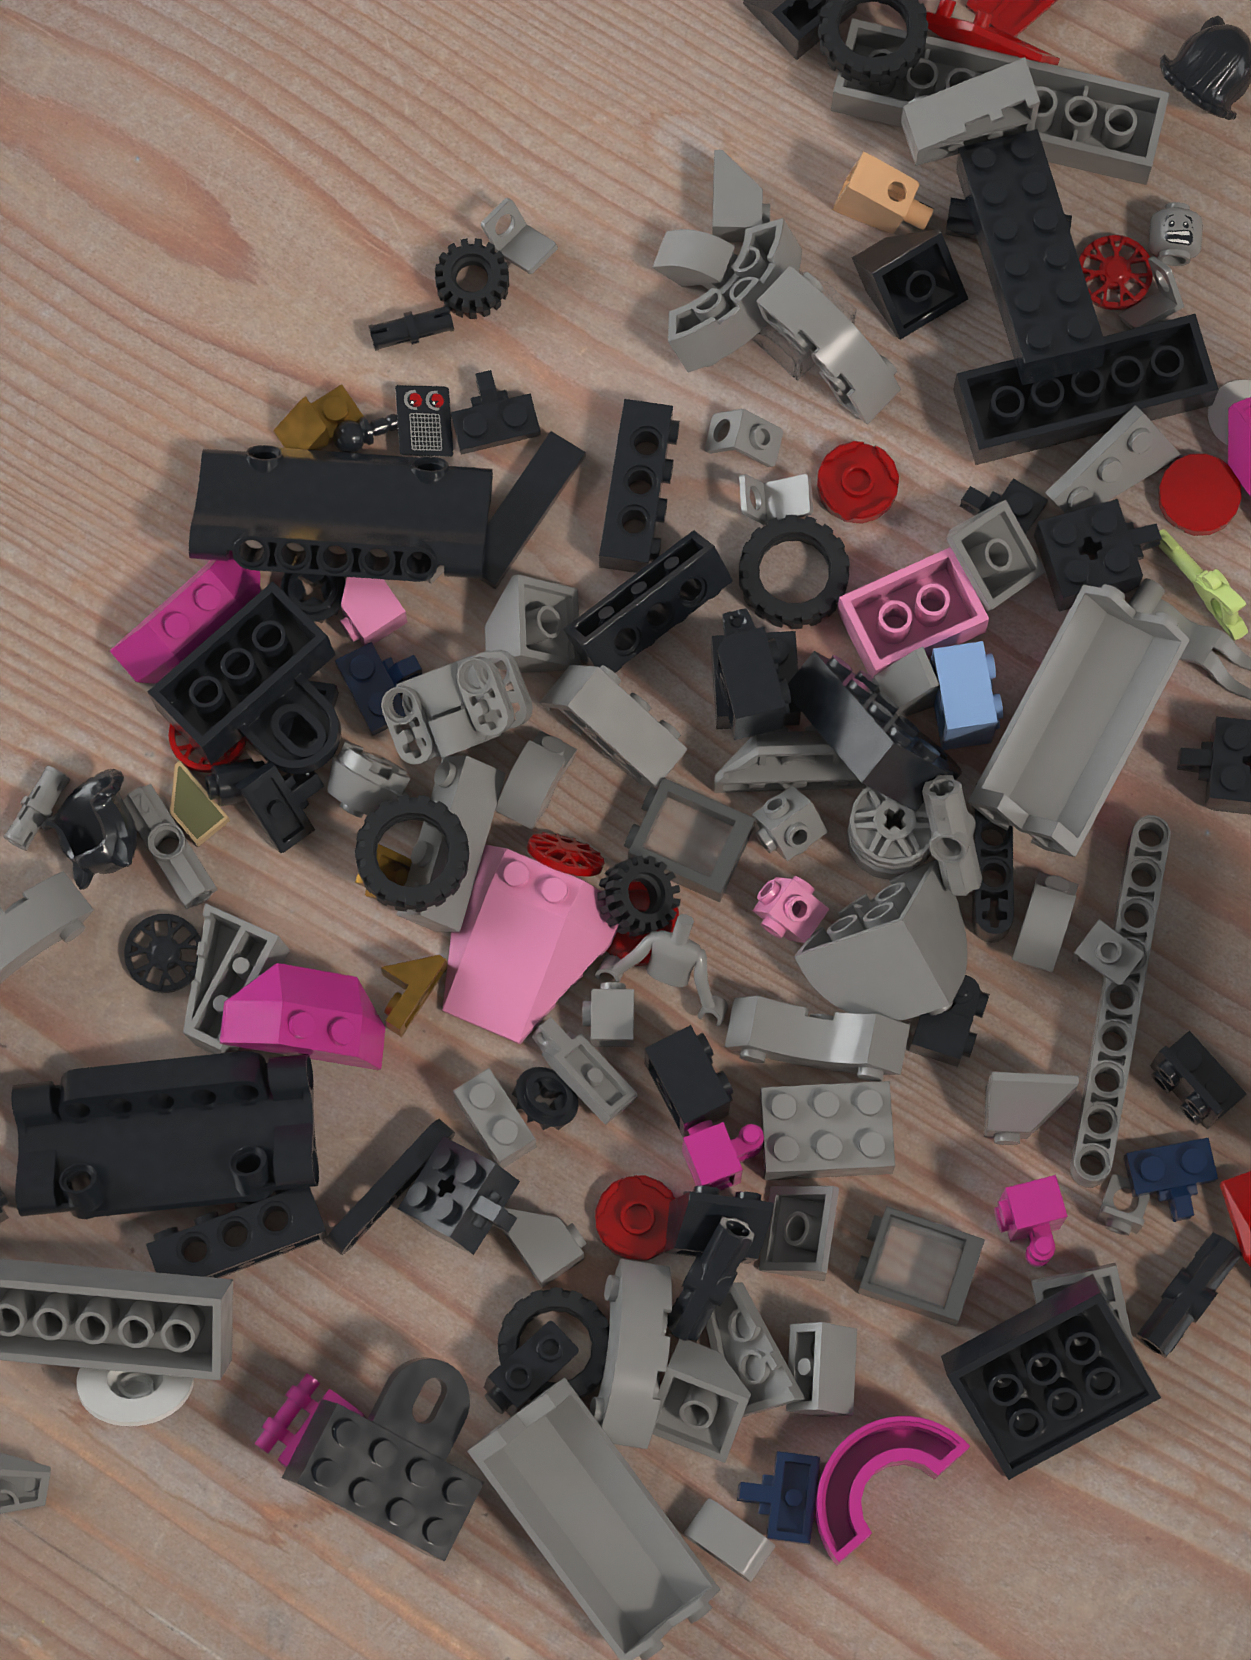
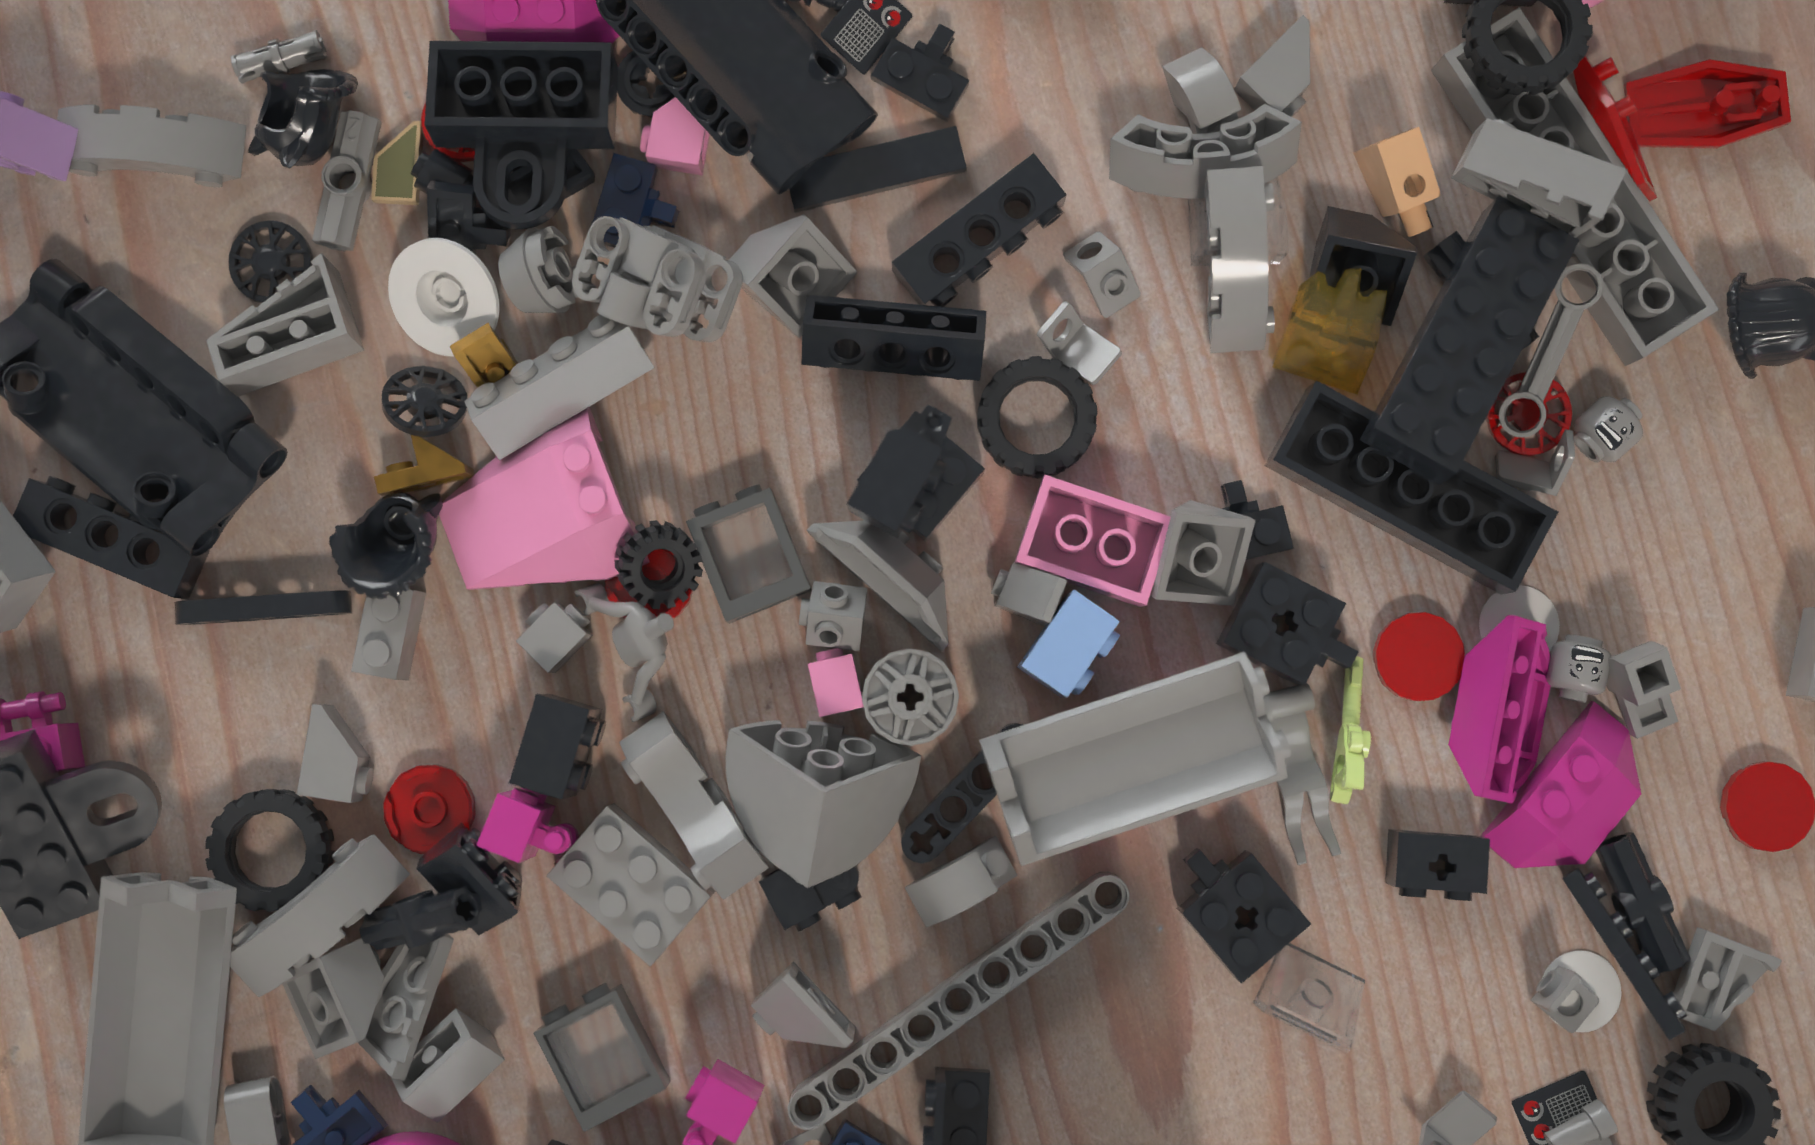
camera: 45 degrees right, 10 degrees up
dark pink wedge [219,963,386,1070] -> none
black tyre [355,795,470,912] -> none
black hinge [398,1136,520,1256] -> none
black bracket [483,1321,579,1417] -> none
light grey brick [495,730,577,829] -> none
black gear [512,1067,578,1131] -> none
red wheel [527,832,605,877] -> none
light grey hinge [532,1017,638,1125] -> none
light grey wedge [539,665,688,787] -> none
bright pink brick [752,876,829,943] -> none
light grey slope [759,1186,839,1281] -> none
black brick [788,651,962,812] -> none
red tile [817,441,899,524] -> none
light grey piece [922,775,982,896] -> none
light grey wing [1045,405,1182,513] -> none
light grey bracket [1072,919,1144,986] -> none
none -> black hair [329,492,443,599]
none -> black wheel [381,366,468,437]
none -> white hat [388,238,499,357]
none -> bright pink brick [808,648,864,717]
none -> clear yellow plate [1272,268,1387,394]
none -> light grey piece [1499,264,1603,437]

